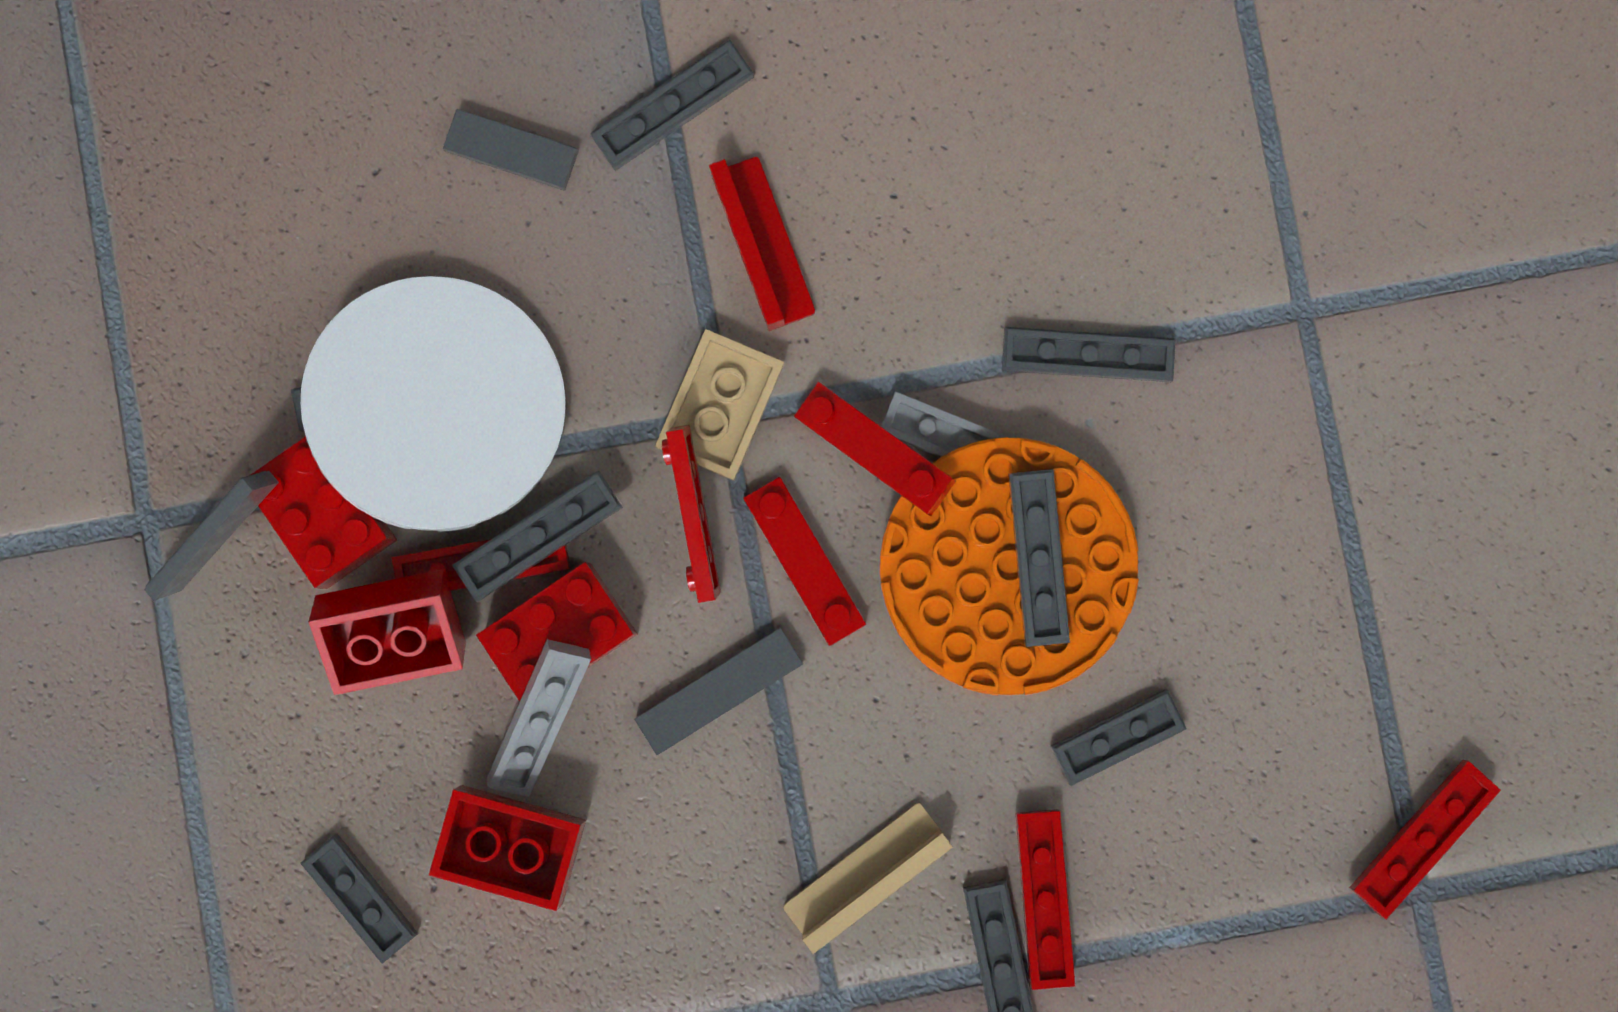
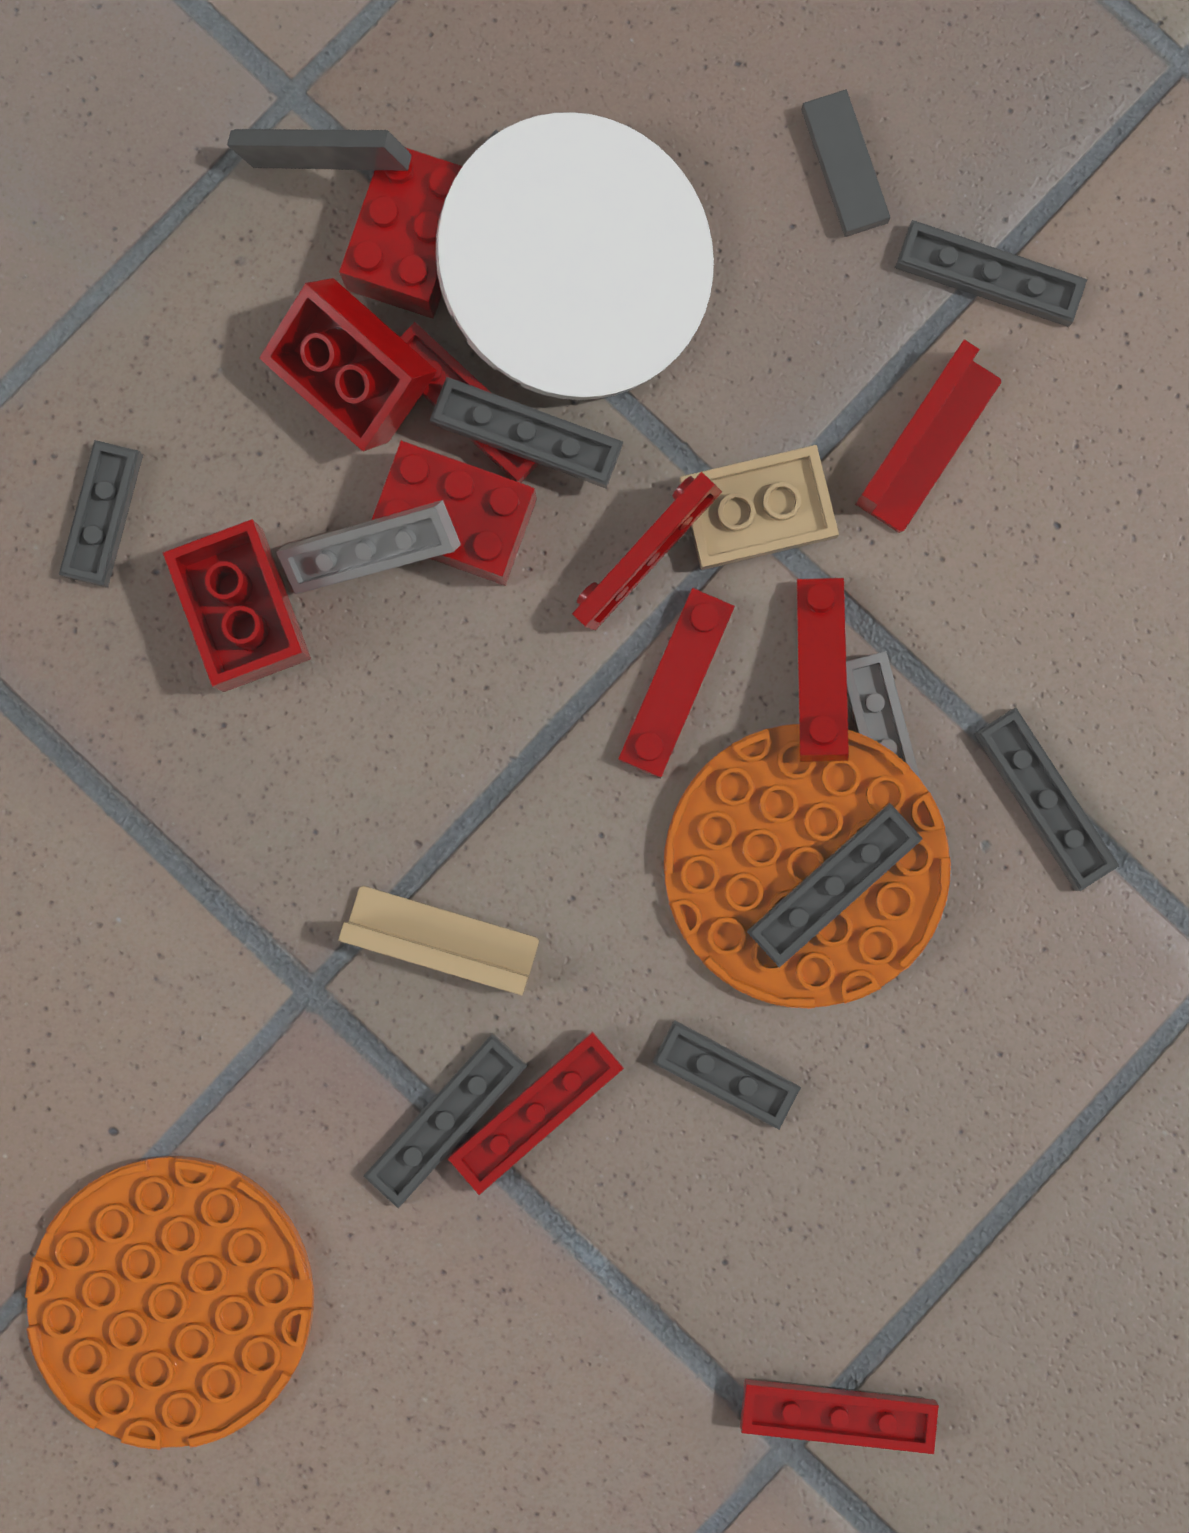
camera: 55 degrees right, 0 degrees up
dark grey tile [634,628,803,755] -> none

